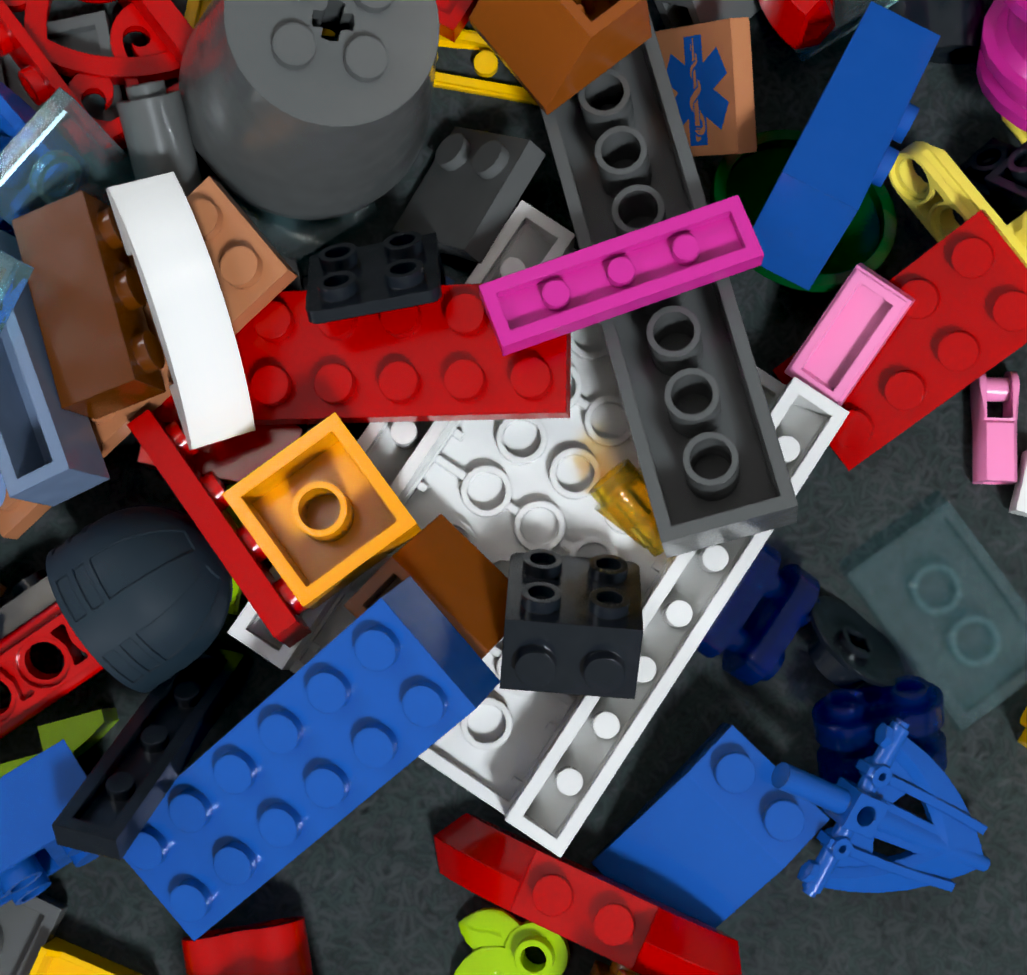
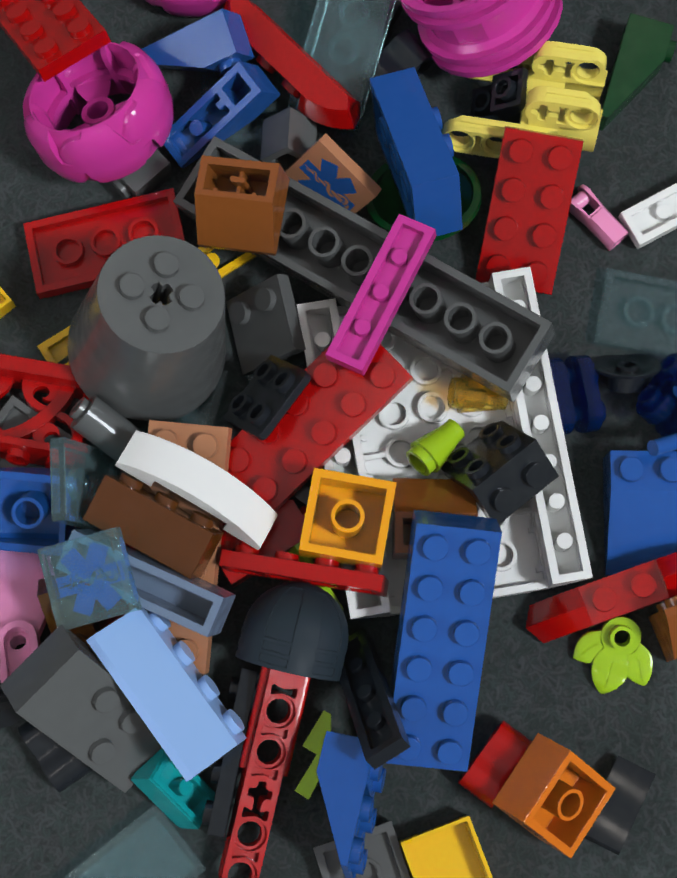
camera: 45 degrees left, 5 degrees down
bright pink tile [784,263,916,406] -> none
none -> lime cone [406,419,465,476]

